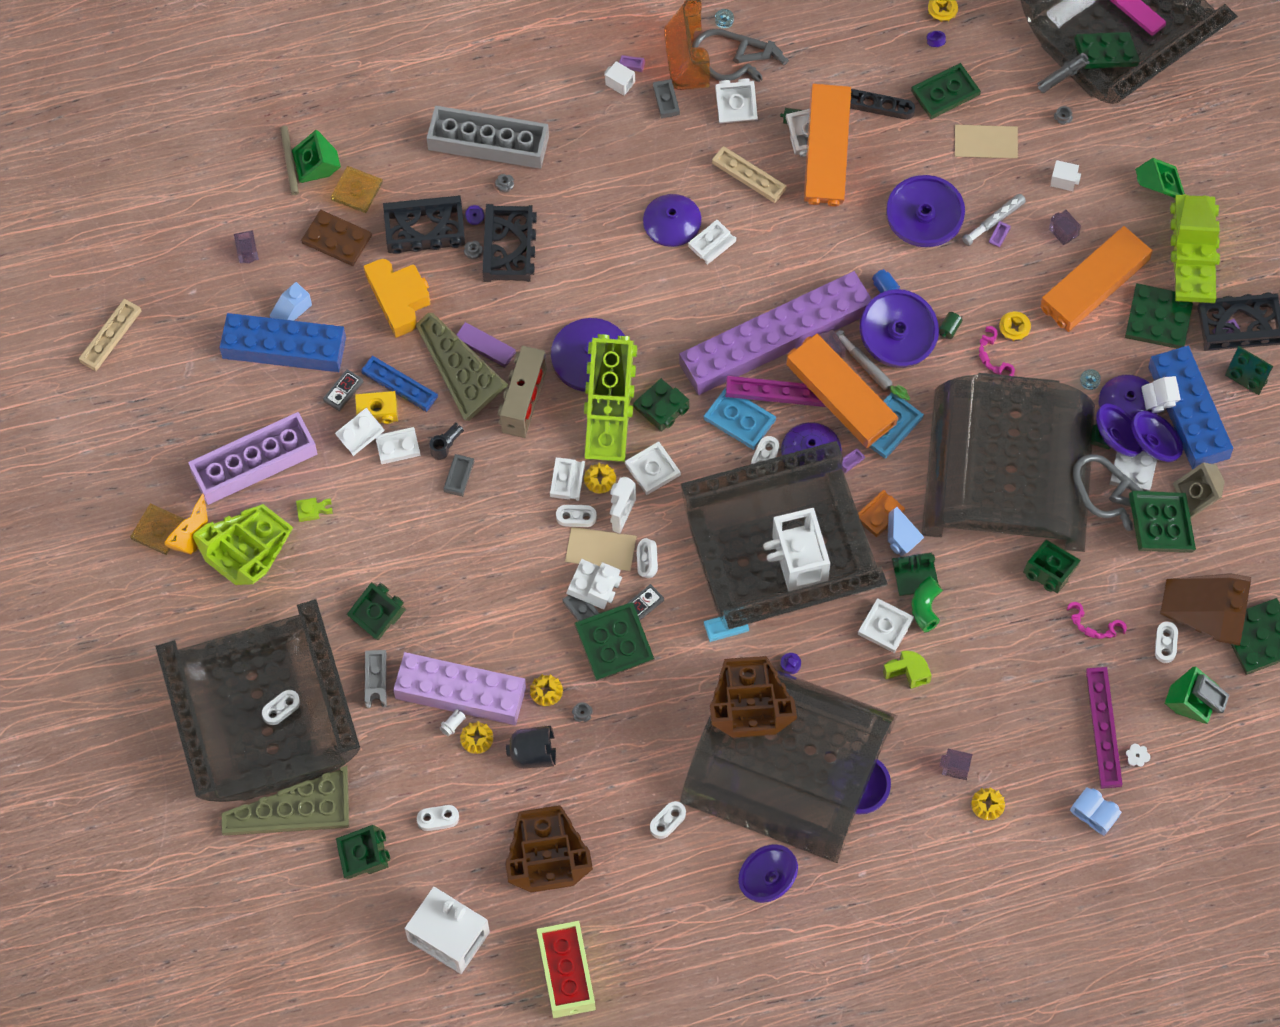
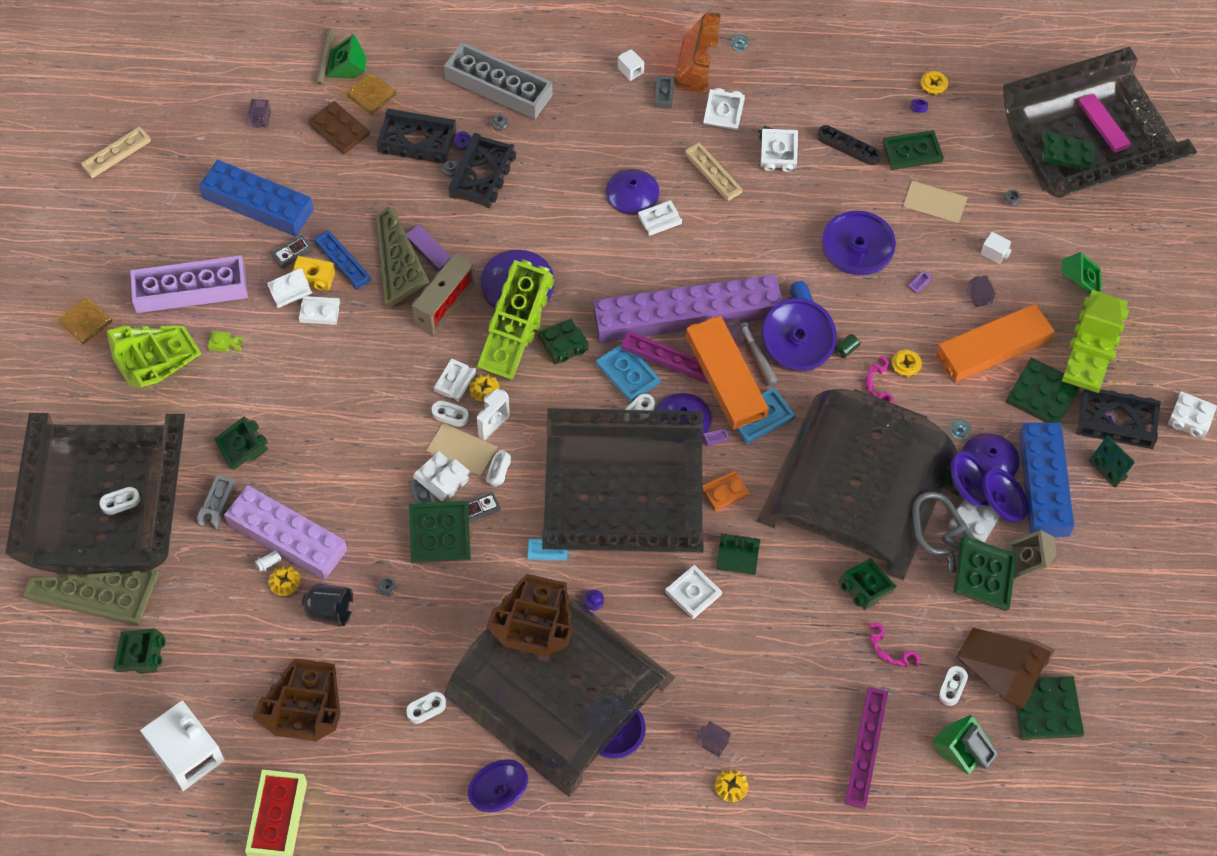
camera: 15 degrees right, 5 degrees down
light orange piece [164,493,208,554] -> none
light blue slope [270,282,312,321] -> none
light orange brick [363,259,430,338] -> none
white plate [417,805,459,831] -> none
black pin [429,422,464,460] -> none
dark grey tile [443,454,475,497] -> none
yellow gear [530,674,563,706] -> none
medium lavender piece [619,55,645,72] -> none
white plate [625,442,681,495] -> none
dark grey piece [691,29,789,82] -> none
white piece [763,508,830,591] -> none
orange brick [804,84,851,207] -> none
lime brick [883,651,932,689] -> none
light blue slope [888,507,924,556] -> none
bright green plant [890,385,910,400] -> none
green cylinder [911,576,943,633] -> none
light grey piece [962,194,1026,246] -> none
dark grey pin [1037,53,1089,93] -> none
light blue brick [1070,787,1121,836] -> none
white plant [1126,744,1150,767] -> none
white brick [1141,376,1181,413] -> none

